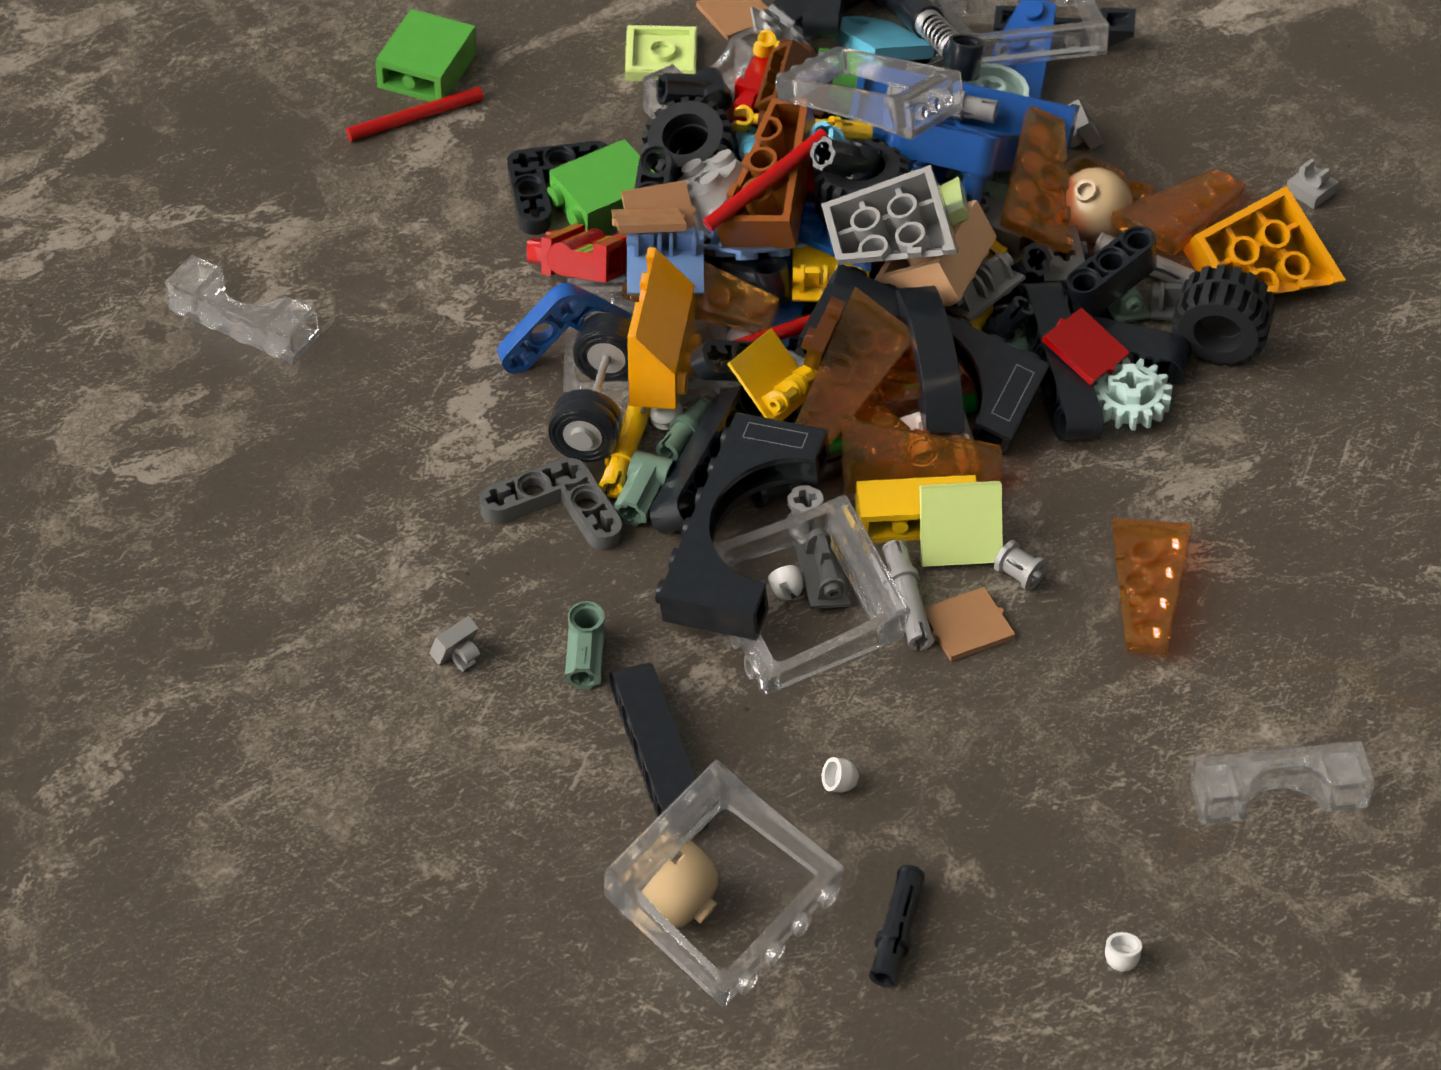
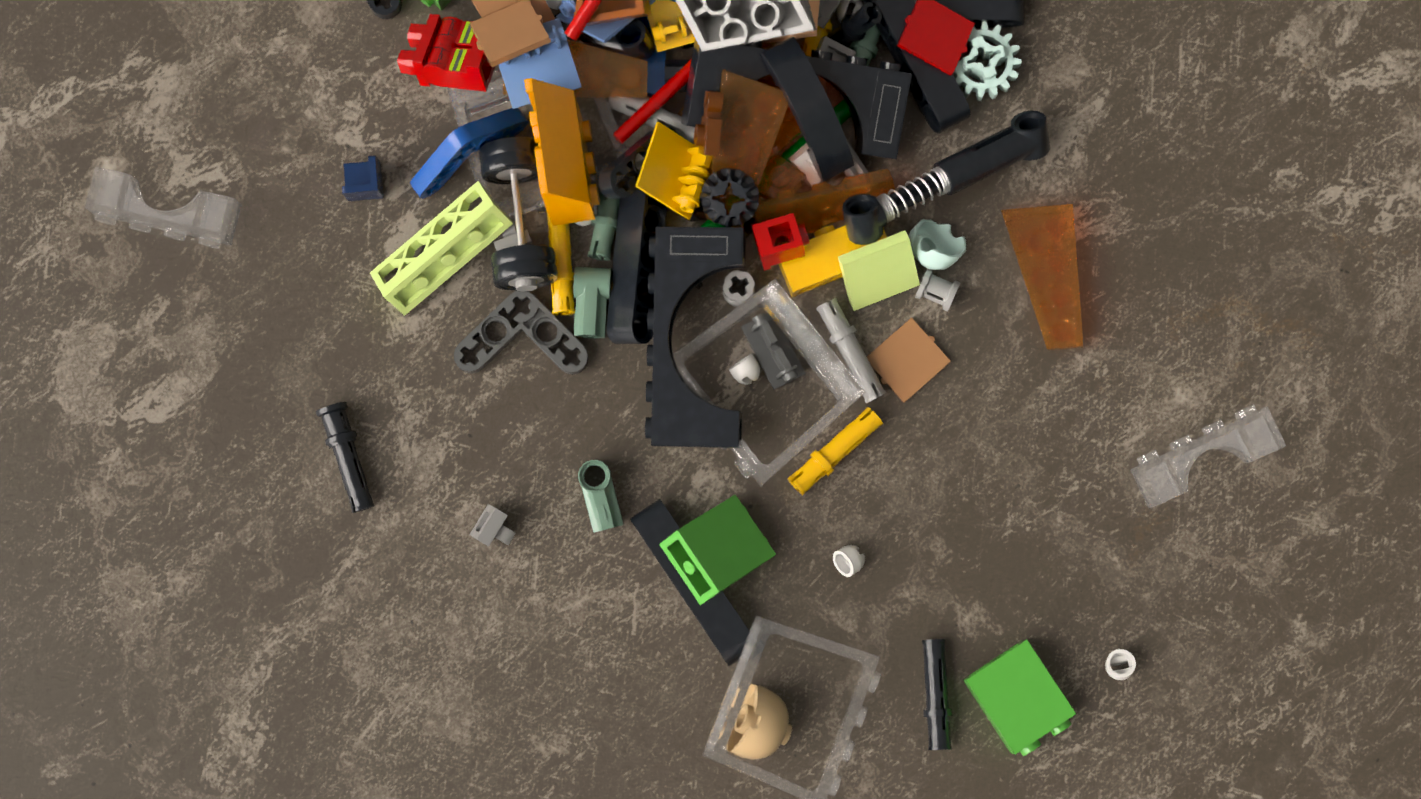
camera: 15 degrees left, 35 degrees up
none -> black pin [316,402,375,513]
none -> dark blue panel [342,155,384,201]
none -> yellowish green fence [370,181,513,316]
none -> bright green brick [659,494,776,605]
none -> black gear [700,168,759,227]
none -> red brick [752,213,810,271]
none -> yellow pin [787,407,883,496]
none -> black piece [842,110,1050,245]
none -> light aqua hair [909,219,966,270]
none -> bright green brick [962,640,1076,756]

